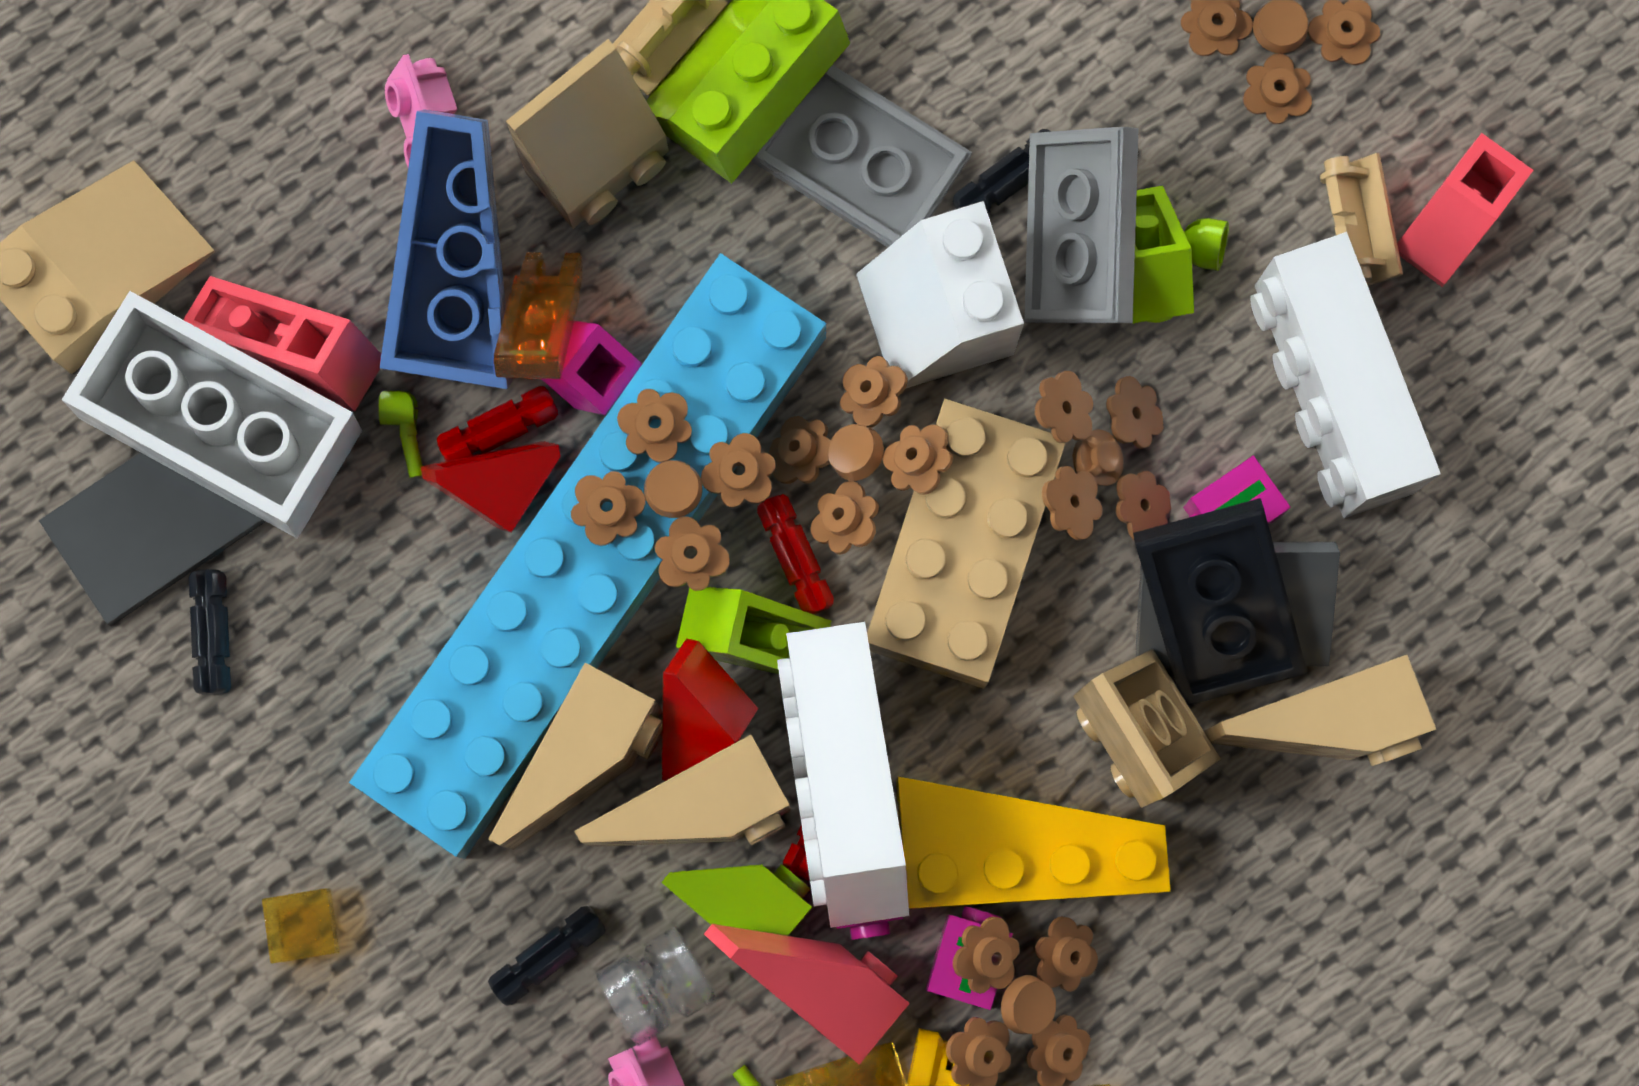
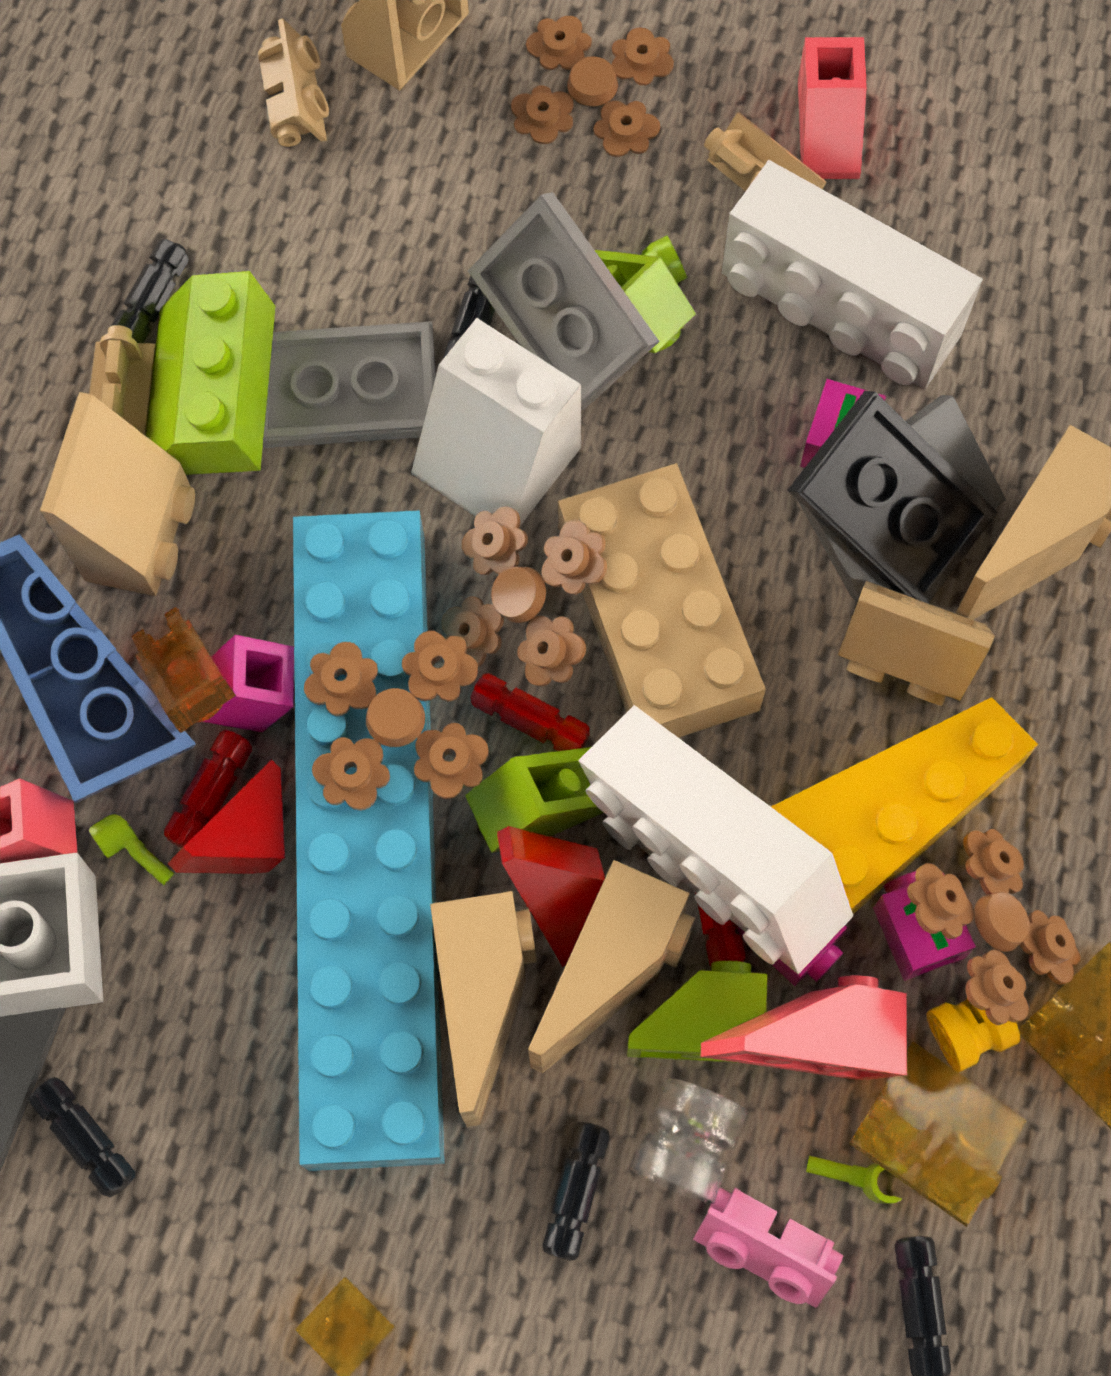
camera: 35 degrees left, 10 degrees down
medium nougat plant [1035,371,1171,540] -> none

